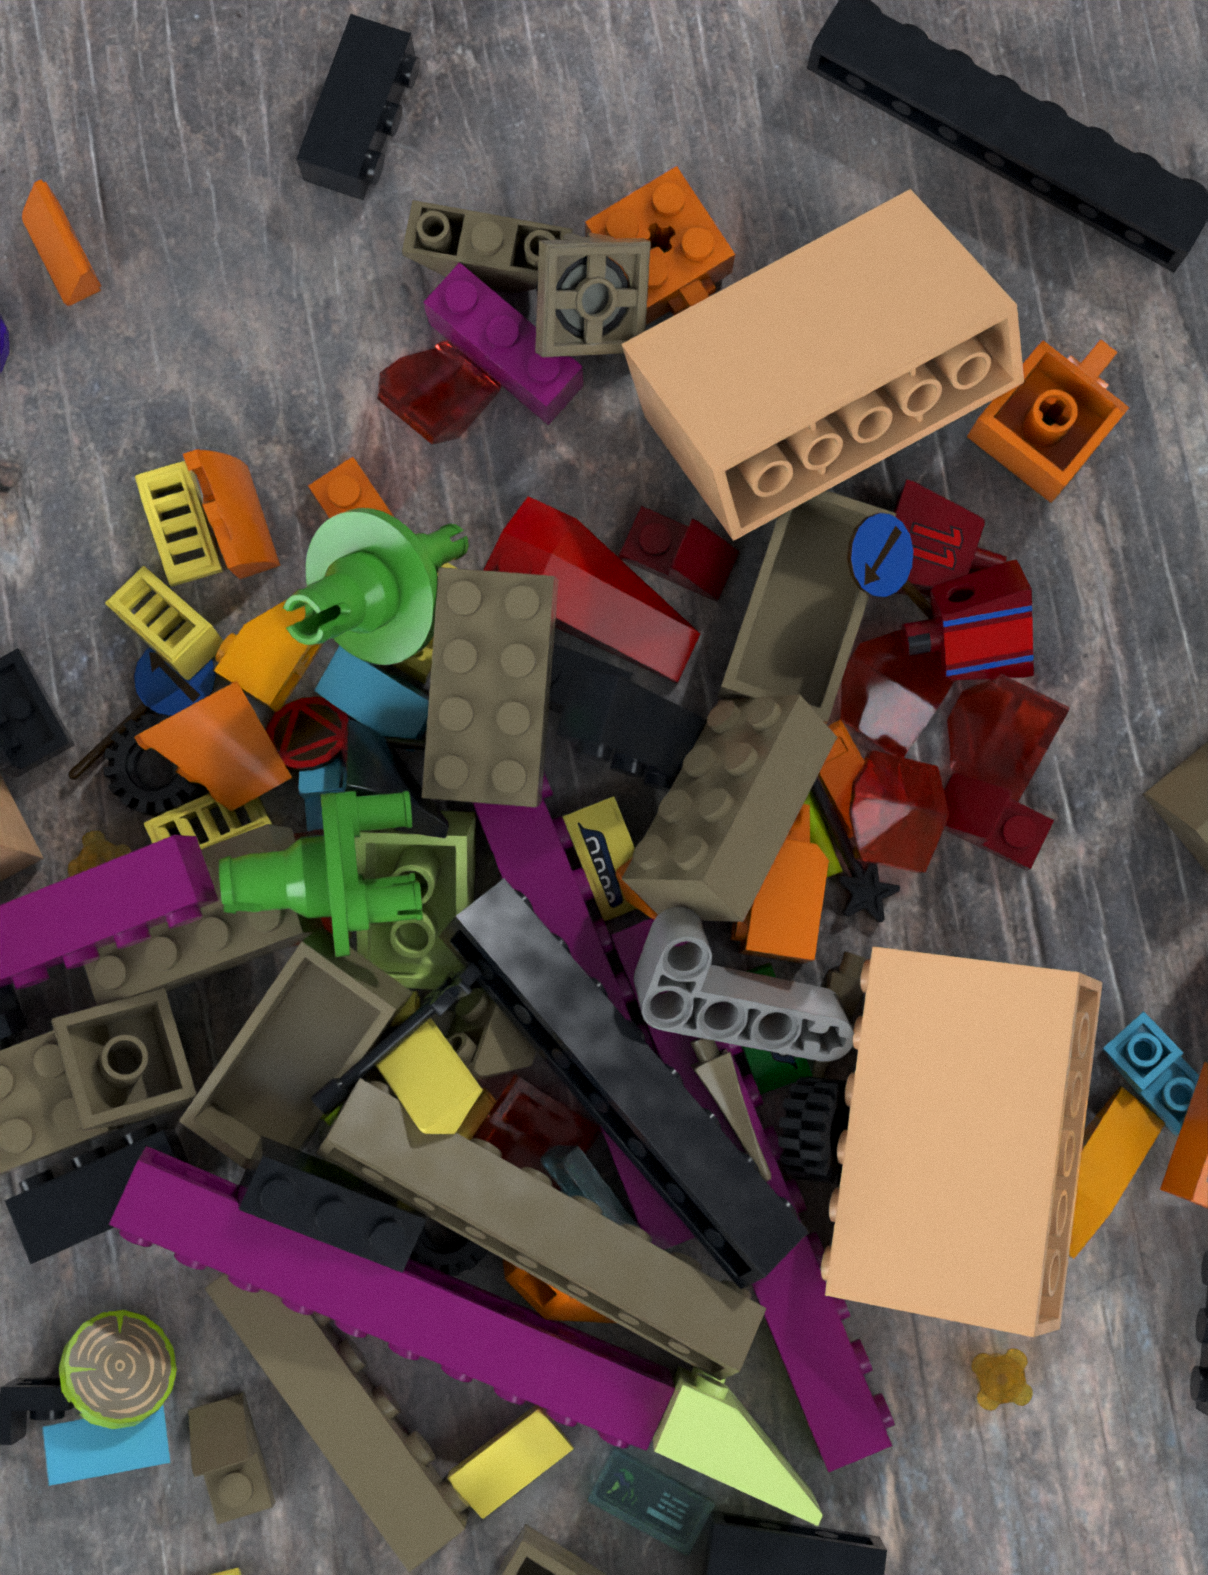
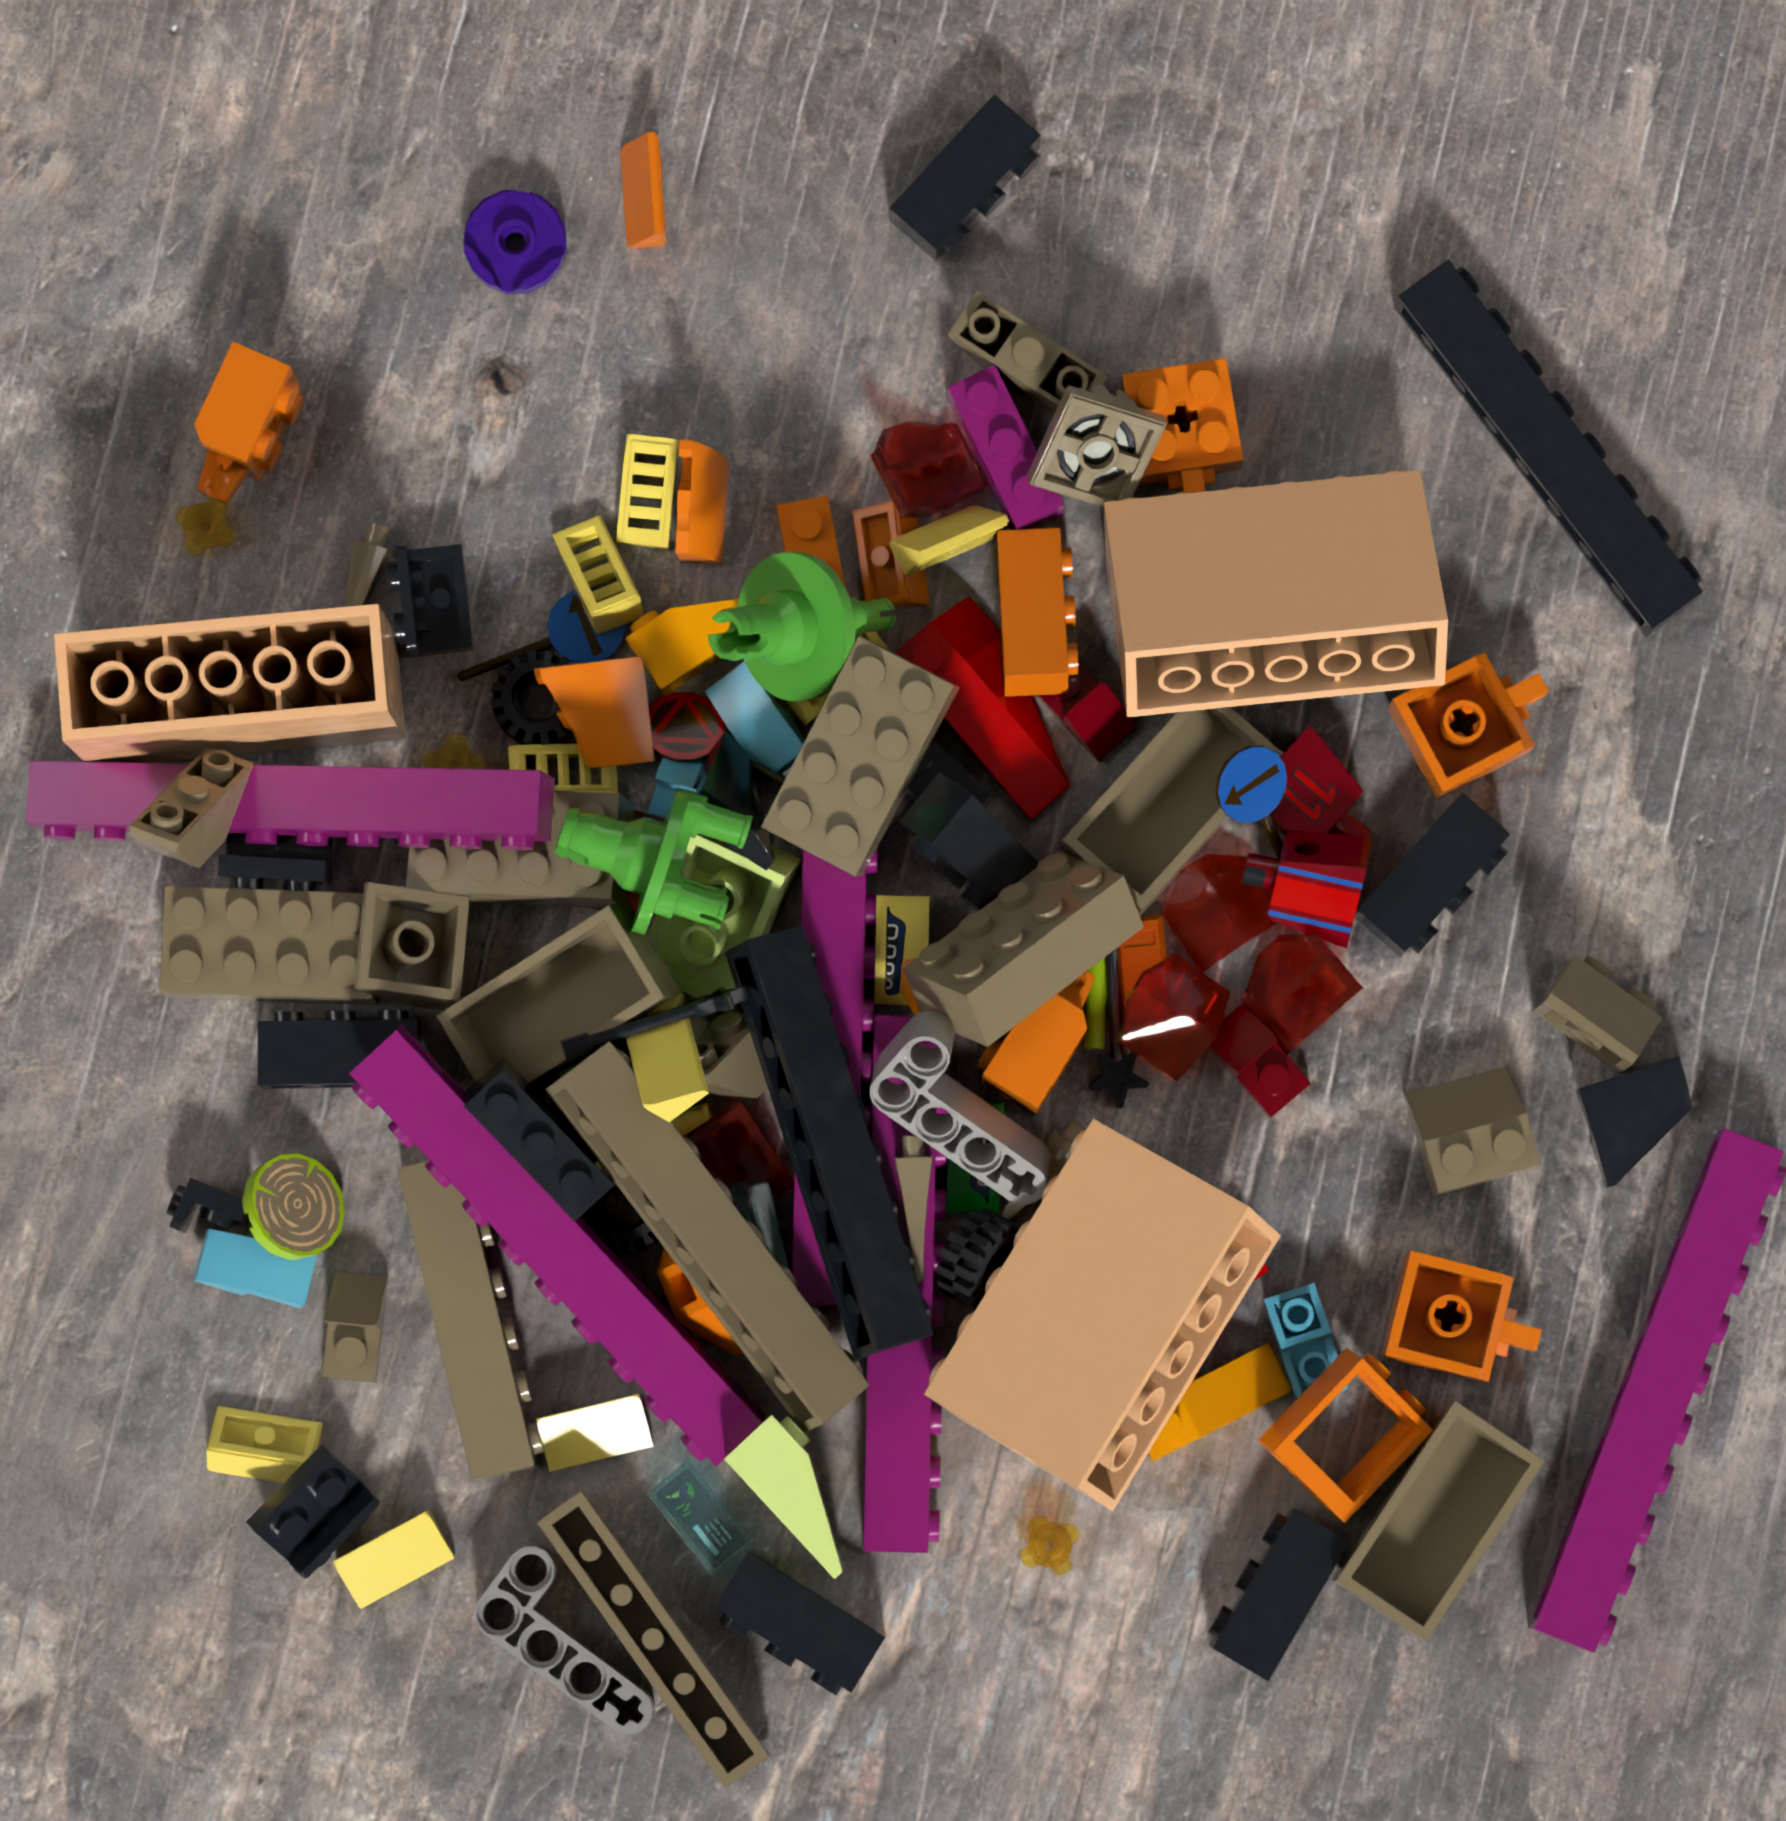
camera: 25 degrees right, 0 degrees up
none -> orange slope [852,500,930,610]
none -> light yellow slope [890,505,1009,576]
none -> orange brick [997,528,1078,697]
none -> black brick [1355,792,1510,958]

